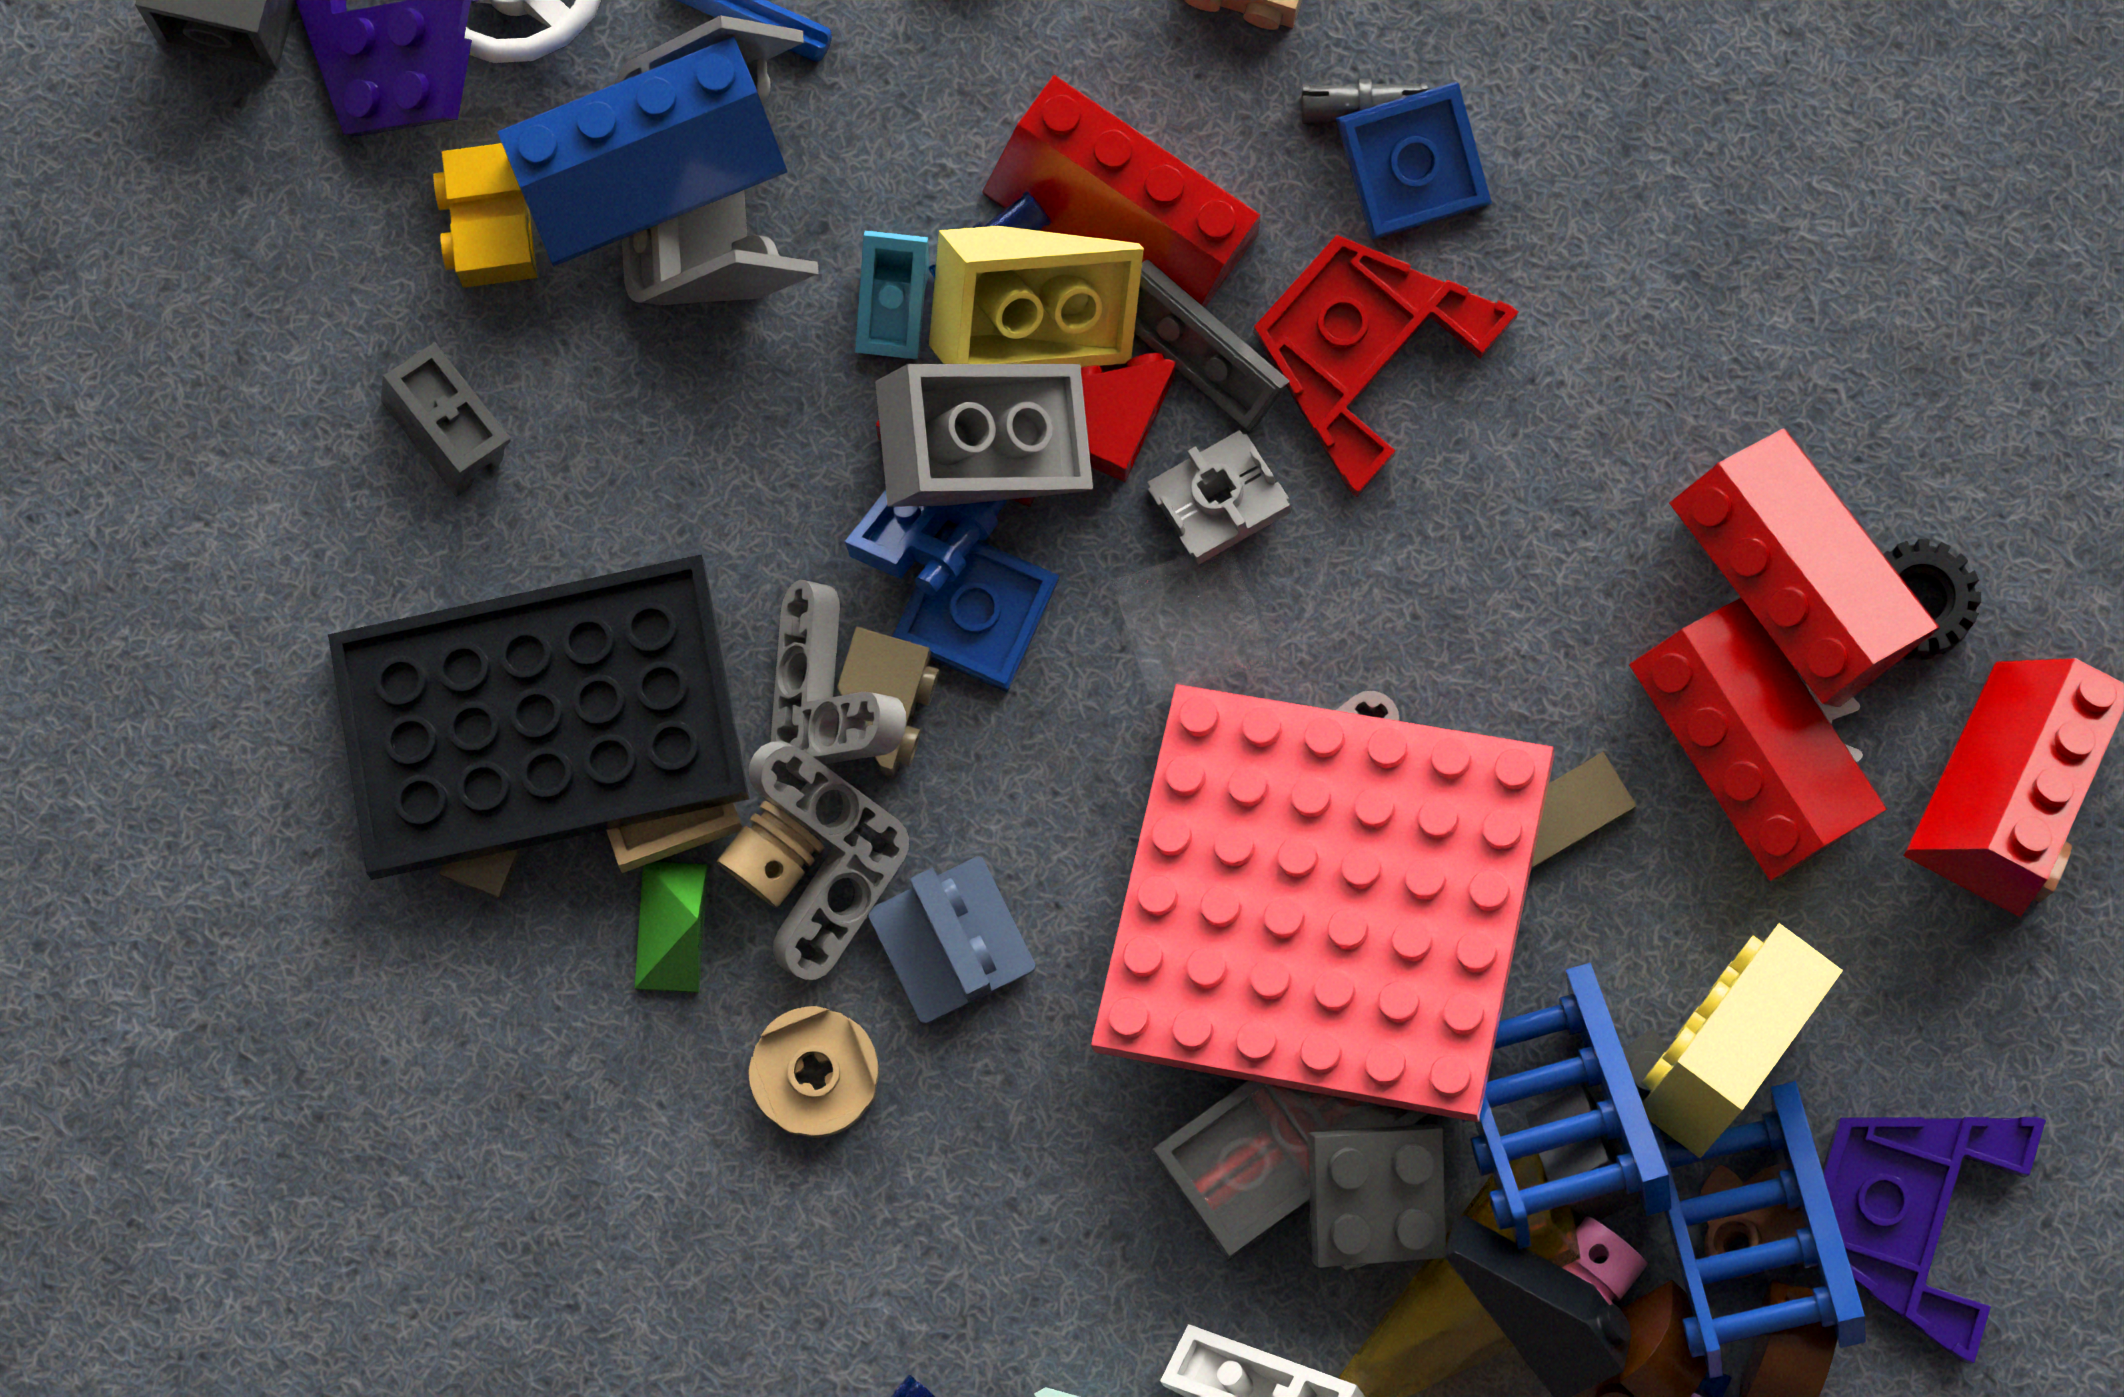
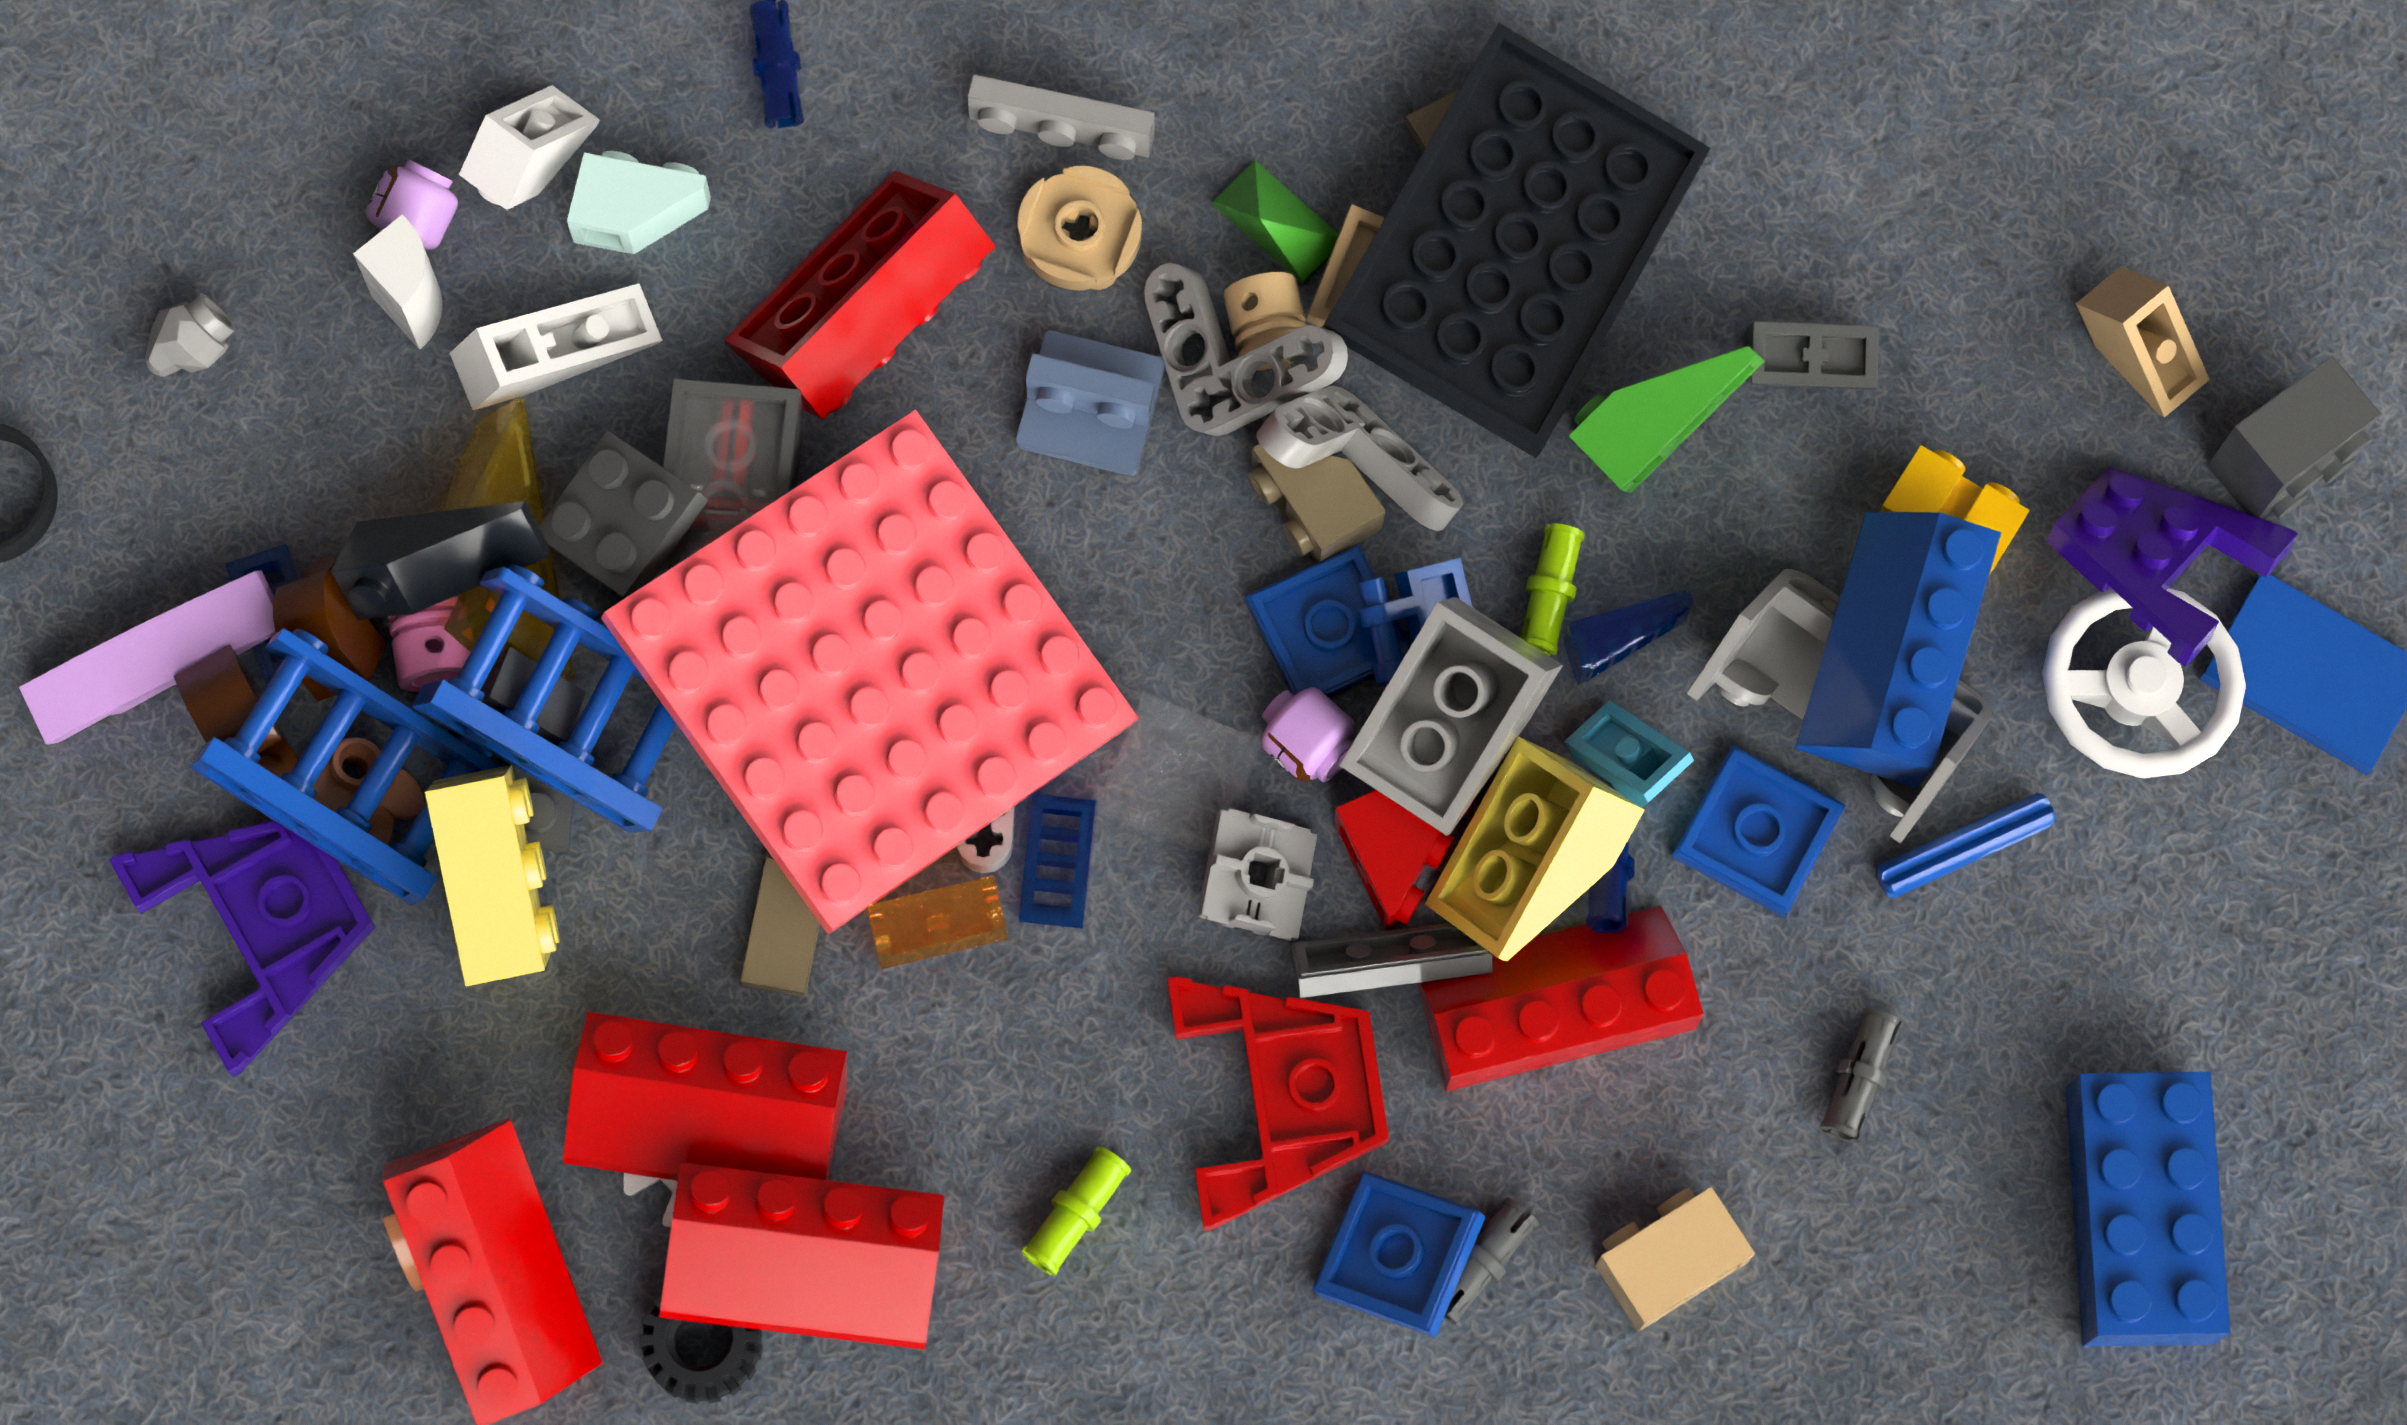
camera: 125 degrees right, 5 degrees down
none -> red slope [723,171,996,420]
none -> clear orange hinge [867,875,1009,969]
none -> light grey plate [968,74,1155,160]
none -> clear blue slope [1019,792,1099,929]
none -> lime pin [1021,1146,1131,1276]
none -> lavender head [1262,687,1356,782]
none -> lime pin [1520,523,1585,656]
none -> clear blue slope [1563,590,1694,685]
none -> bright green slope [1569,346,1765,493]
none -> blue tile [1672,745,1846,918]
none -> tan slope [2076,266,2210,417]

